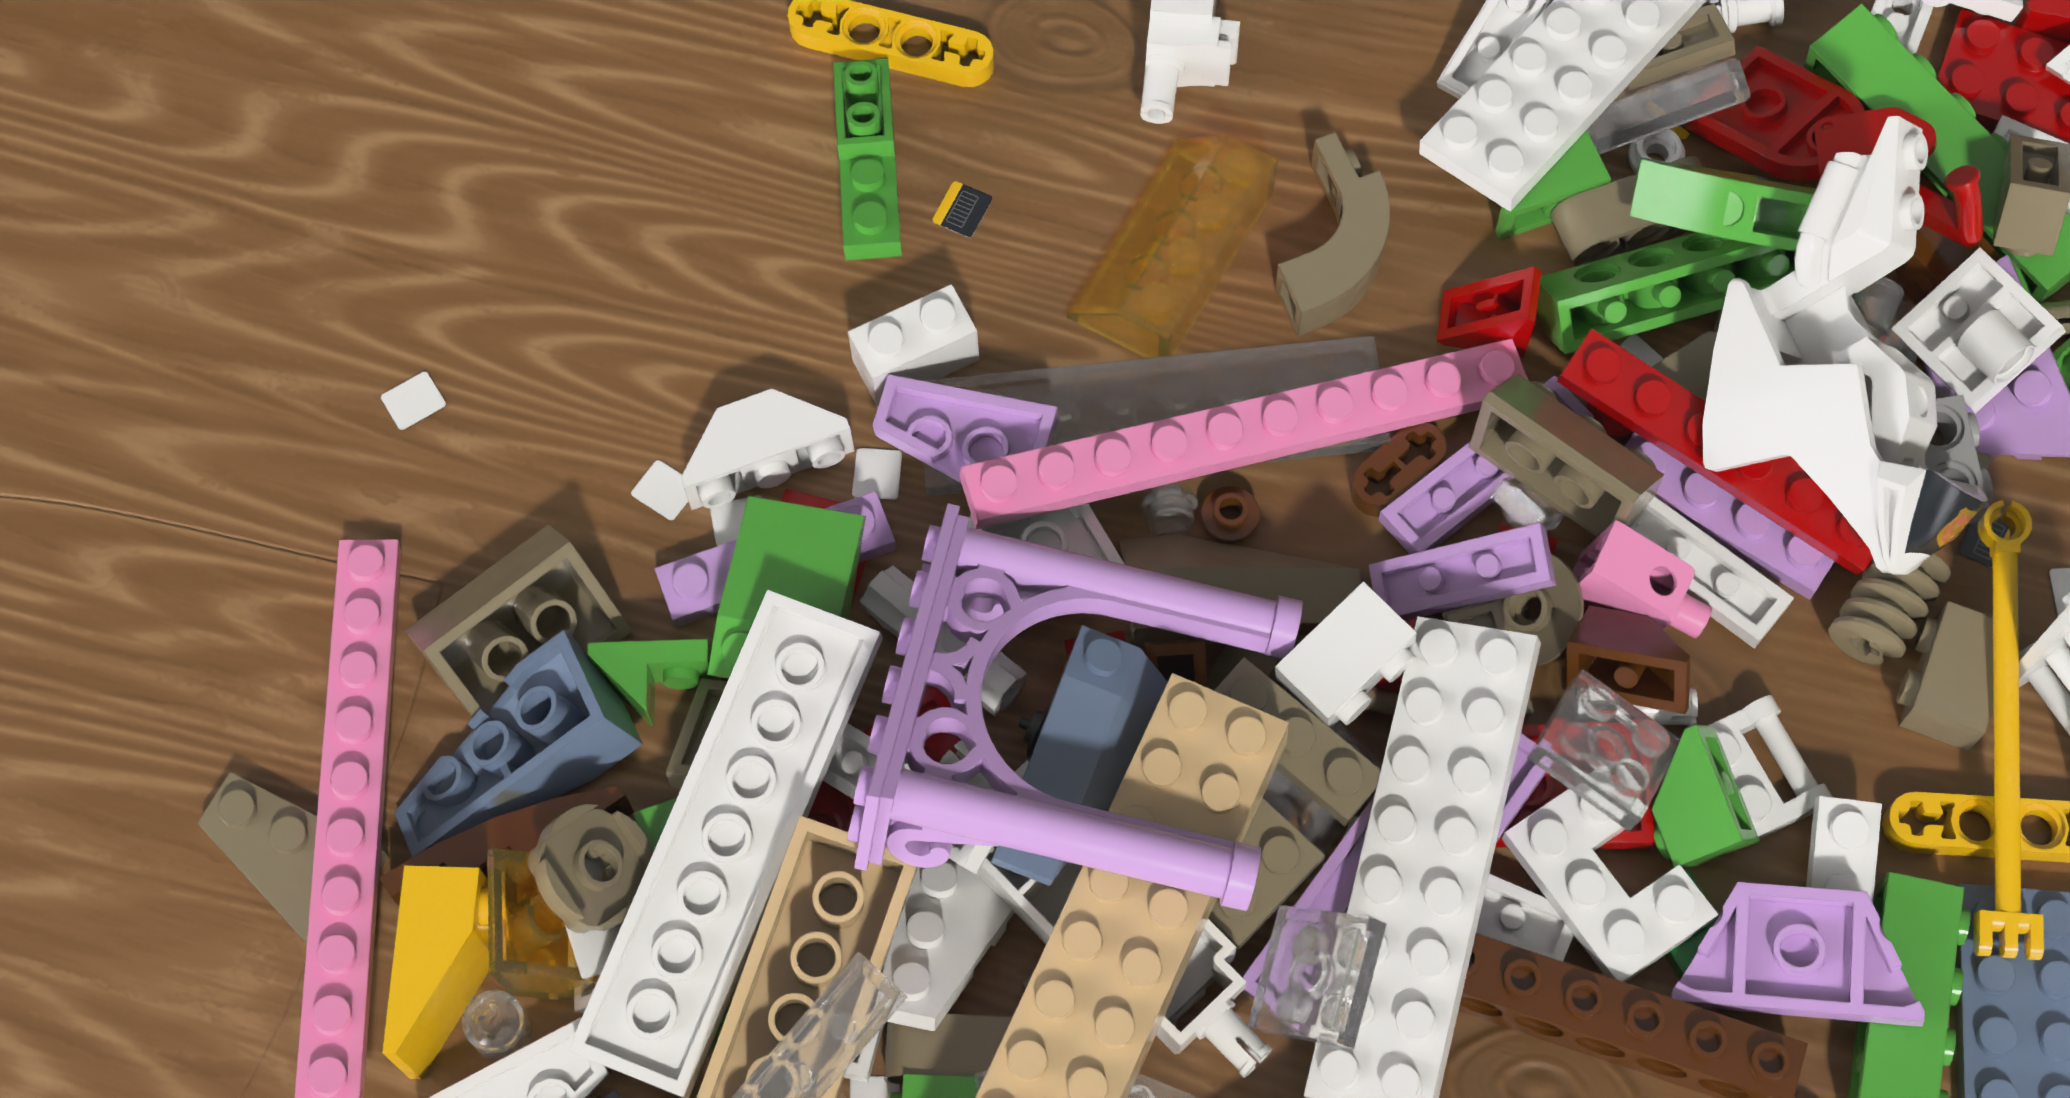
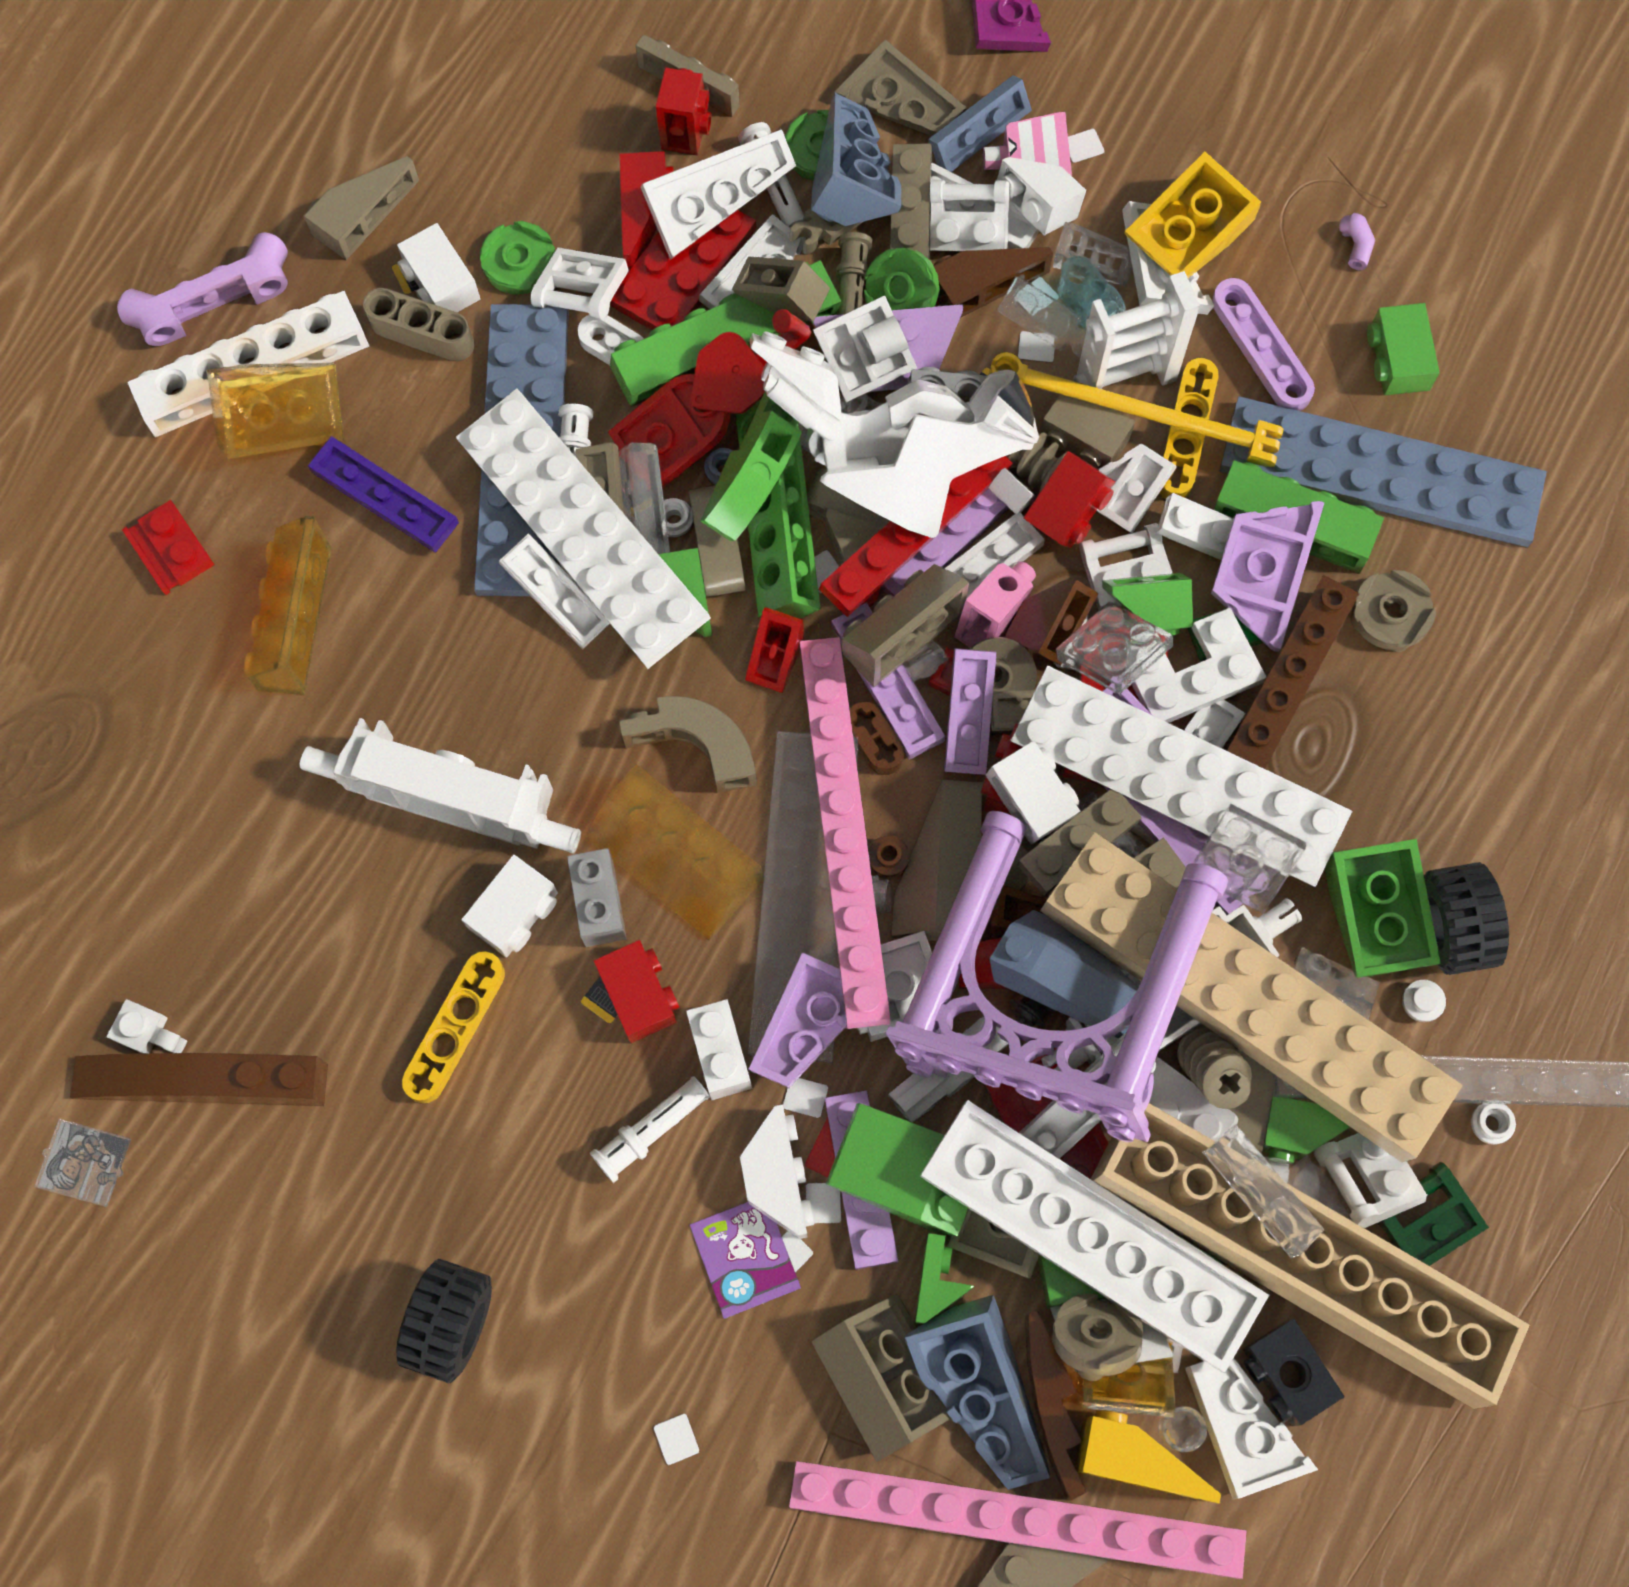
camera: 80 degrees left, 5 degrees up
bright green slope [833,58,902,261] -> none
none -> black tyre [396,1258,492,1384]
none -> white brick [462,855,558,958]
none -> light grey brick [567,848,627,947]
none -> white pin [590,1076,710,1183]
none -> red brick [593,940,680,1044]
none -> sticker [690,1202,801,1319]
none -> white slope [988,468,1037,514]
none -> red brick [1023,451,1116,548]
none -> white wing [1096,444,1176,533]
none -> dark tan piece [1177,1026,1252,1109]

